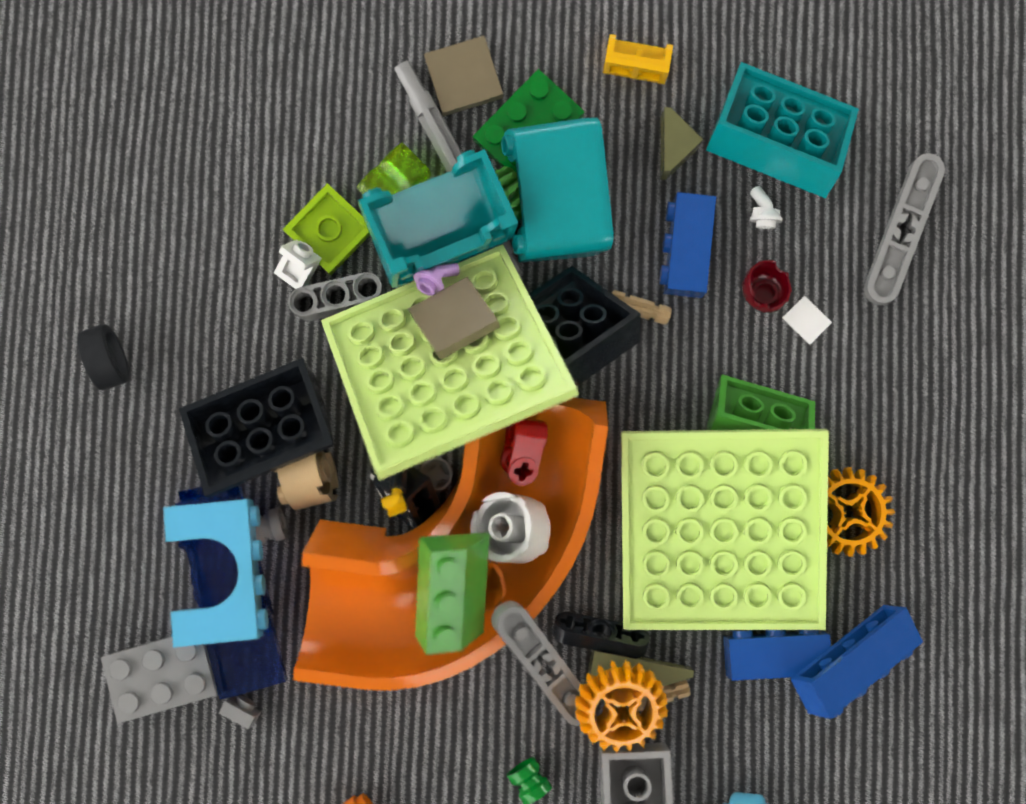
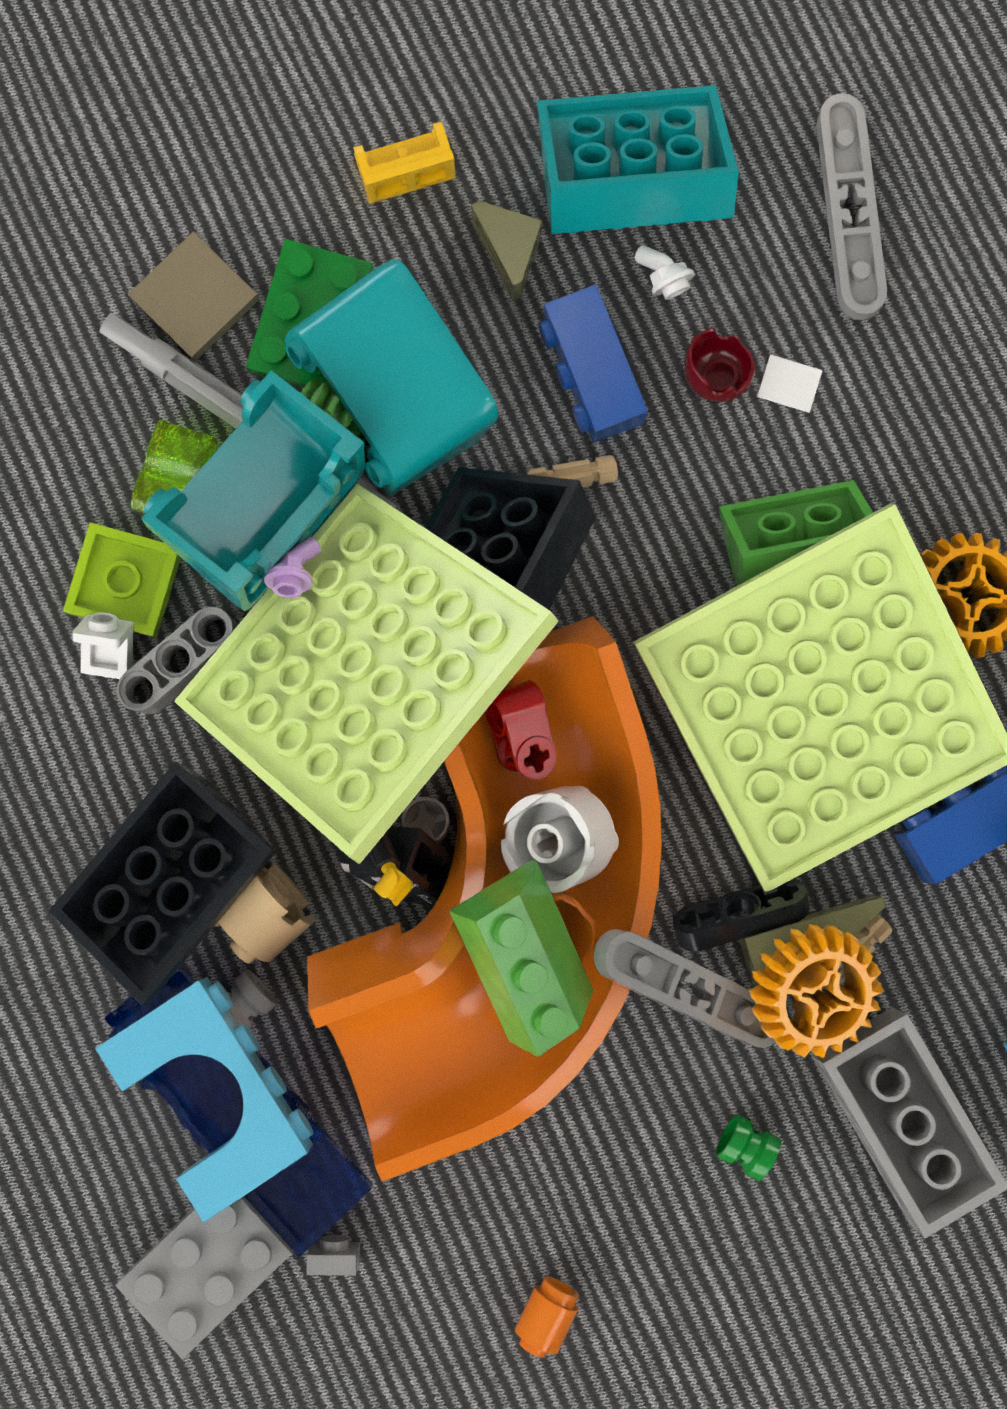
camera: 30 degrees left, 0 degrees up
dark tan tile [408,277,500,360] -> none

